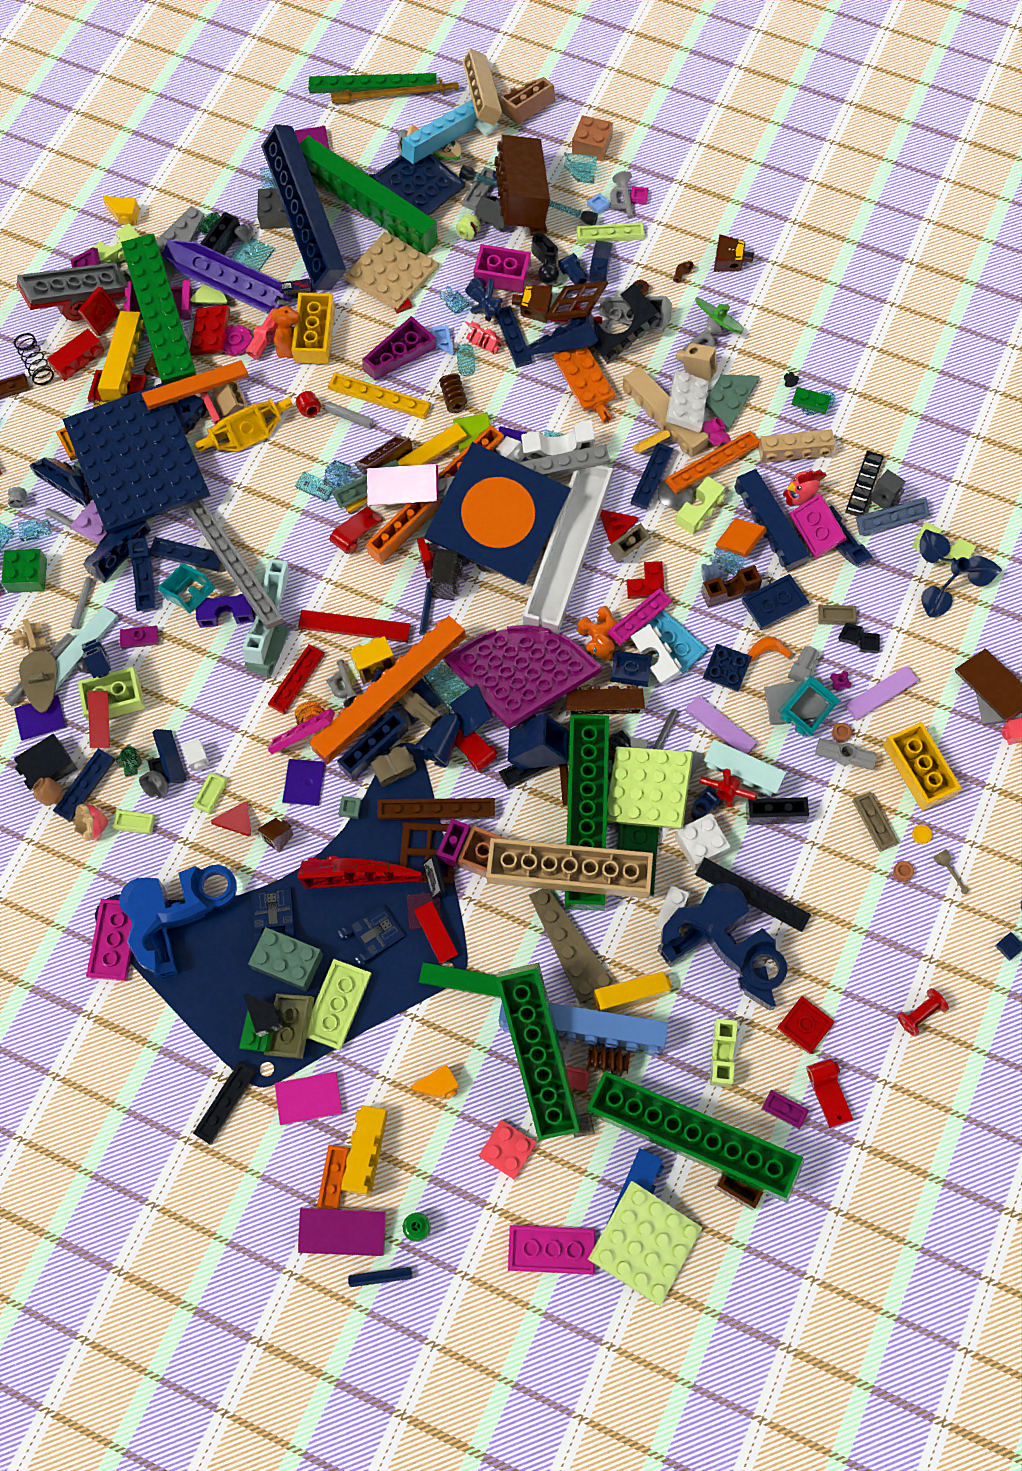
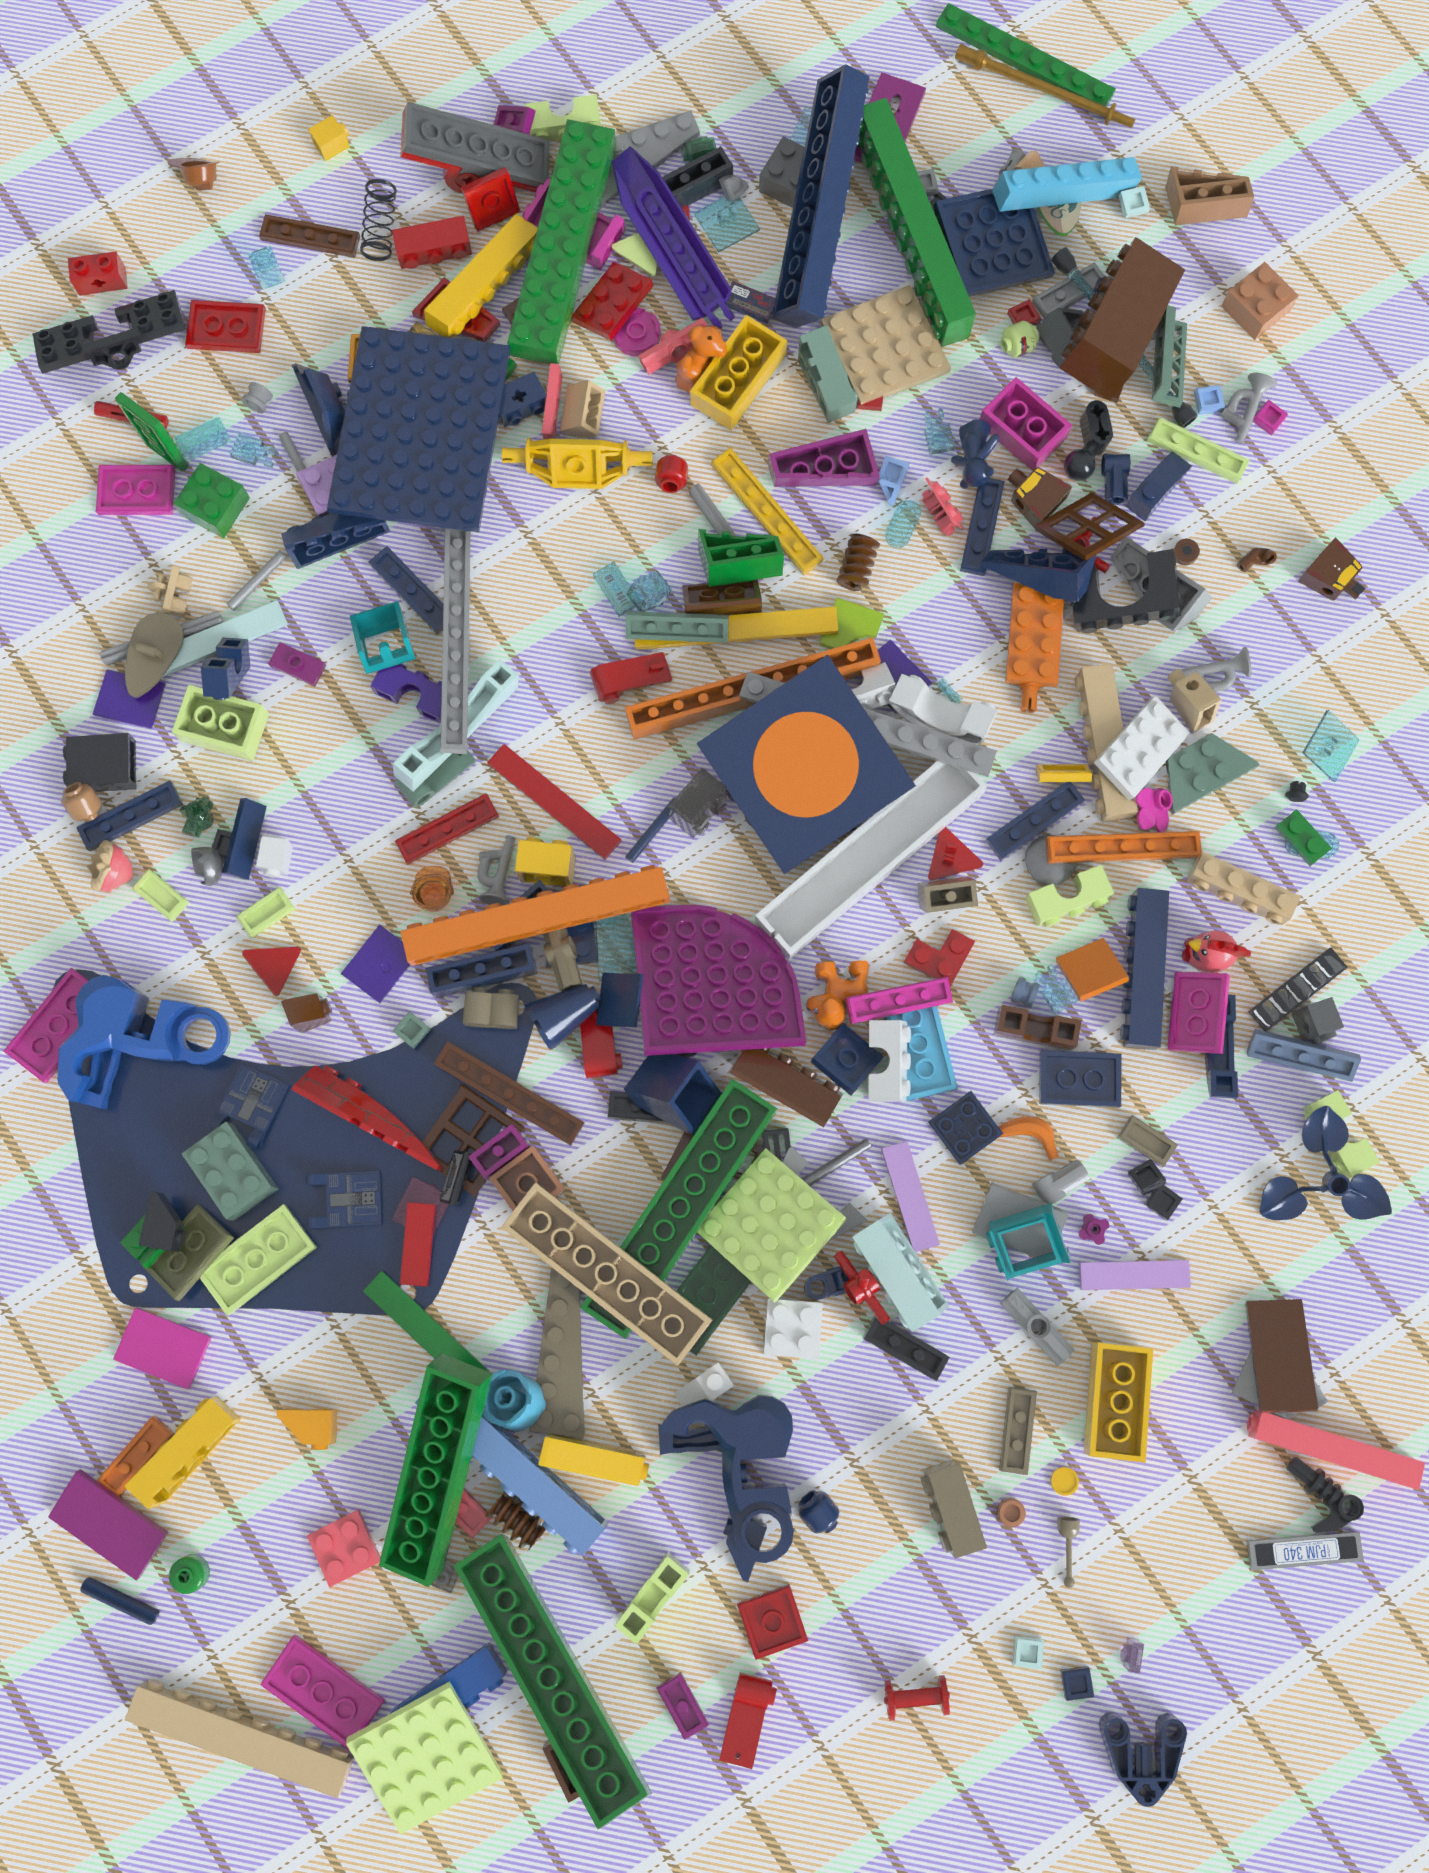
camera: 30 degrees right, 10 degrees up
red tile [88,691,110,748] -> none
yellow slope [103,196,140,225] -> none
dark blue slope [128,538,156,612] -> none
orange tile [142,360,249,410] -> none
black tile [192,1061,258,1145] -> none
dark pink tile [268,709,335,754] -> none
tile [367,464,439,506] -> none
red plate [417,537,436,578] -> none
tan brick [462,48,502,126] -> none
clear light blue slope [564,153,597,184] -> none
black plate [694,857,811,932] -> none
bright green shield [695,297,744,333] -> none
nougat tile [832,723,852,743] -> none
none -> tan brick [125,1679,354,1798]
none -> medium azure brick [483,1370,546,1432]
none -> green wedge [698,529,784,587]
none -> sand green wedge [798,325,858,423]
none -> dark blue head [798,1490,840,1534]
none -> dark tan brick [920,1459,987,1559]
none -> red tile [1007,299,1042,326]
none -> light aqua tile [1012,1635,1044,1670]
none -> sand green fence [1151,305,1187,408]
none -> clear light blue piece [1302,710,1360,782]

